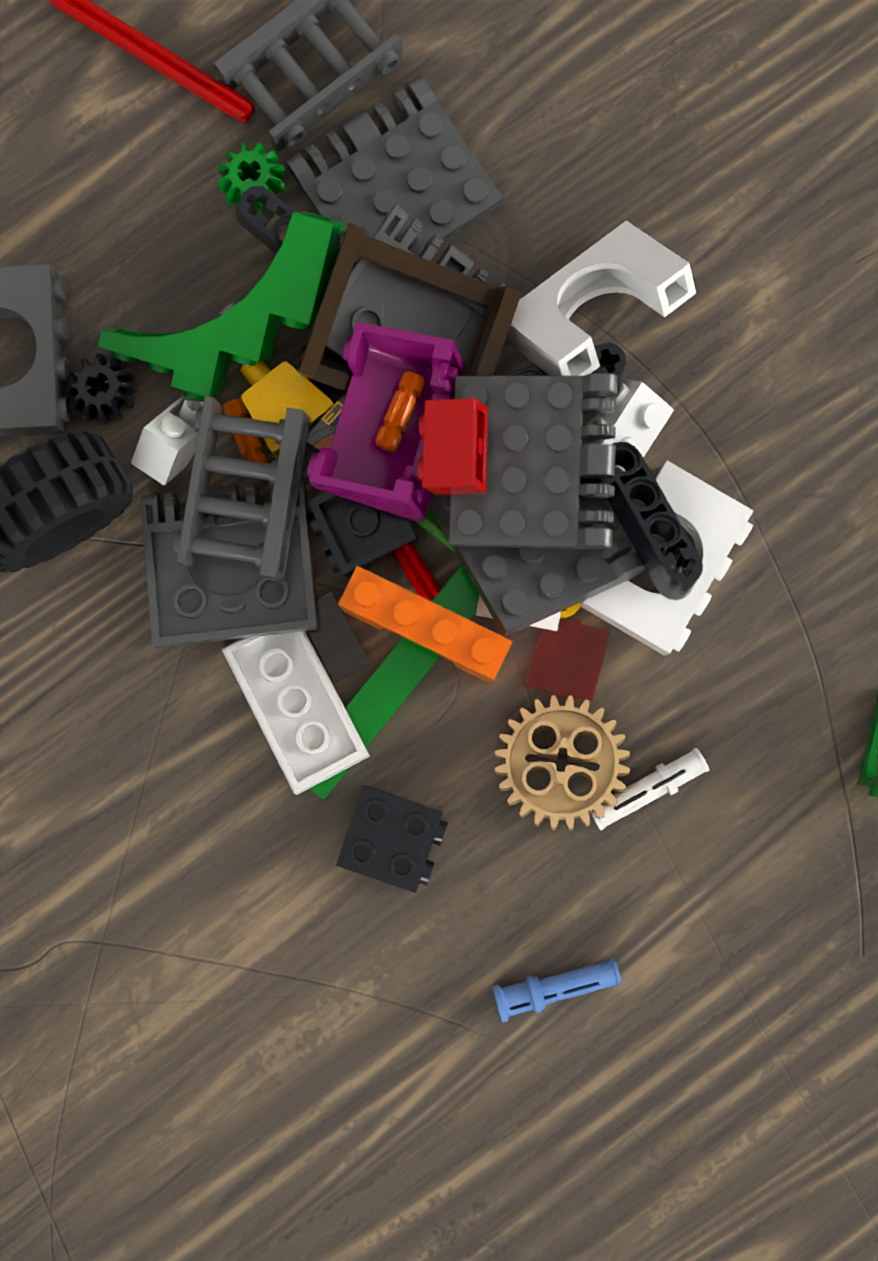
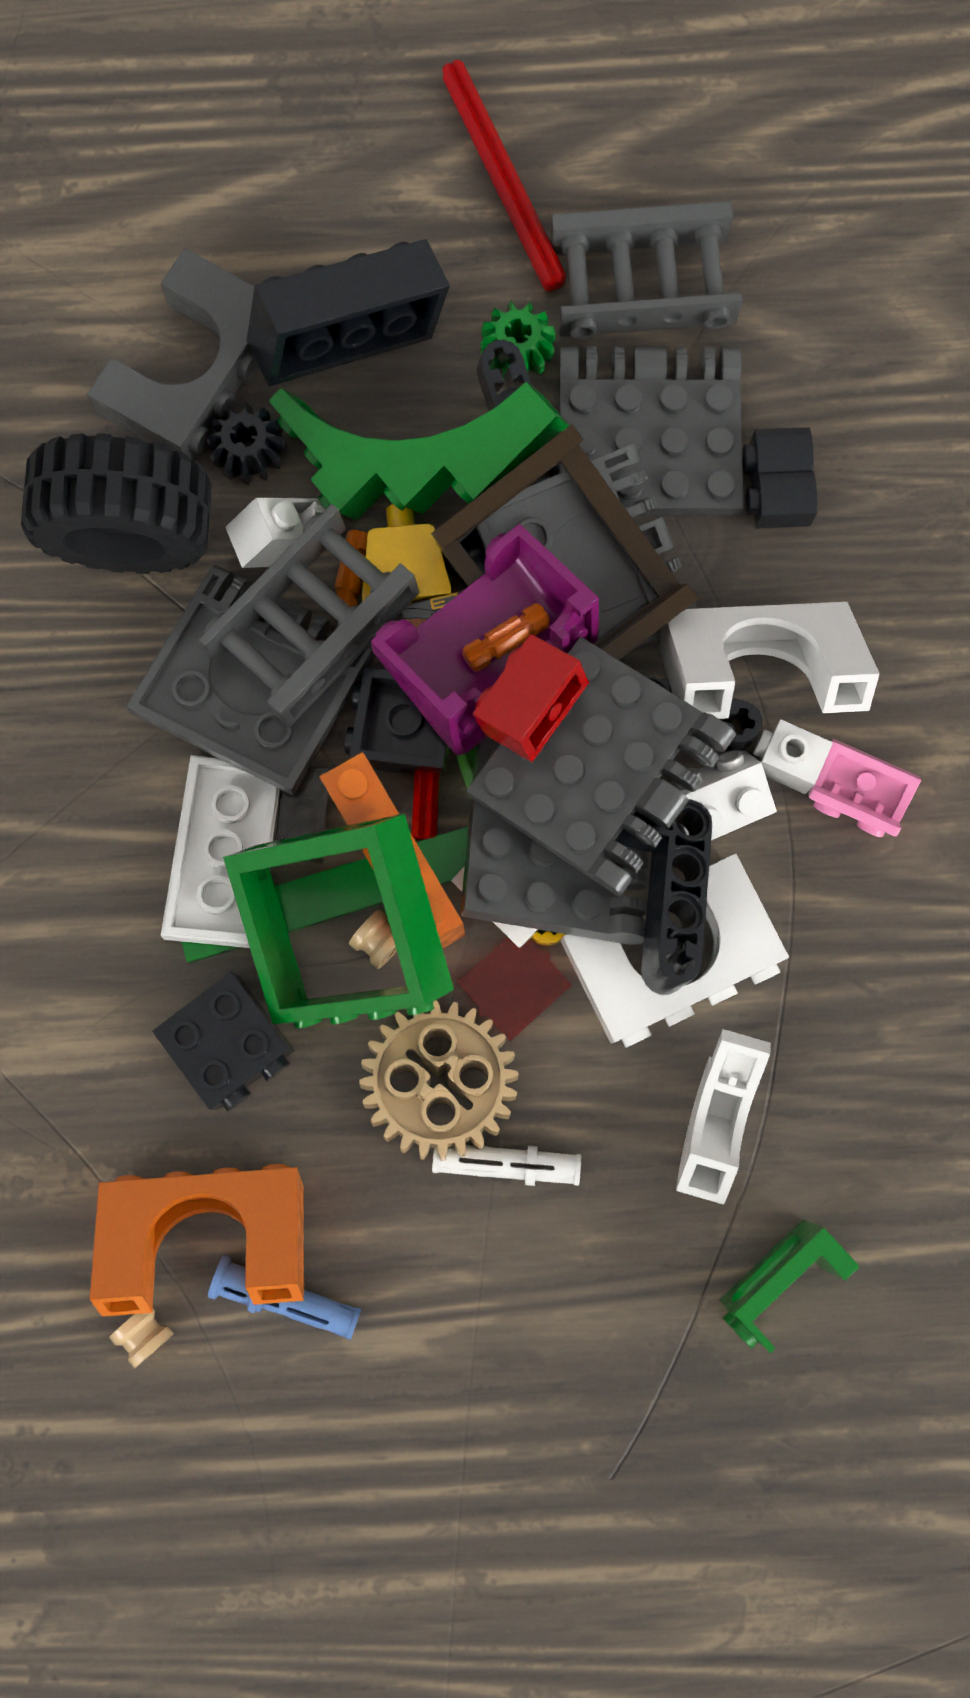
camera: 30 degrees right, 5 degrees down
none -> orange arch [90,1164,304,1317]
none -> tan wheel [109,1309,174,1369]
none -> green window [223,813,454,1029]
none -> black brick [247,239,450,387]
none -> tan wheel [349,909,397,970]
none -> white arch [676,1029,771,1205]
none -> black brick [742,427,817,528]
none -> white brick [752,719,833,794]
none -> bright pink bracket [808,738,921,837]

